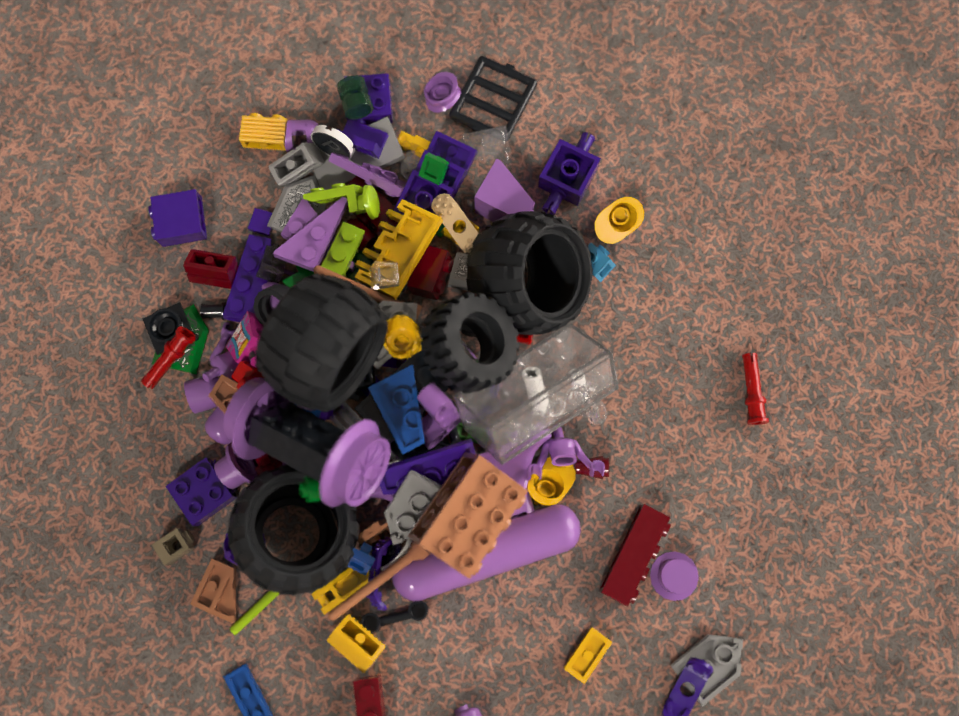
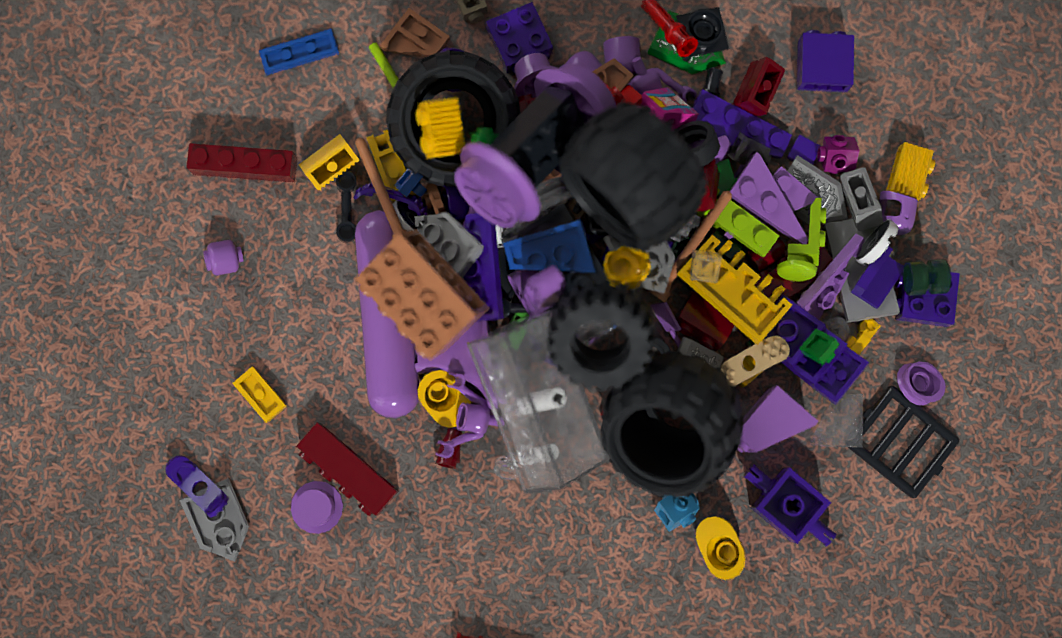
camera: 100 degrees right, 5 degrees up
none -> yellow brick [416,98,465,158]
none -> dark purple hair [442,186,470,222]
none -> medium lavender piece [650,302,681,348]
none -> magenta brick [817,135,860,174]

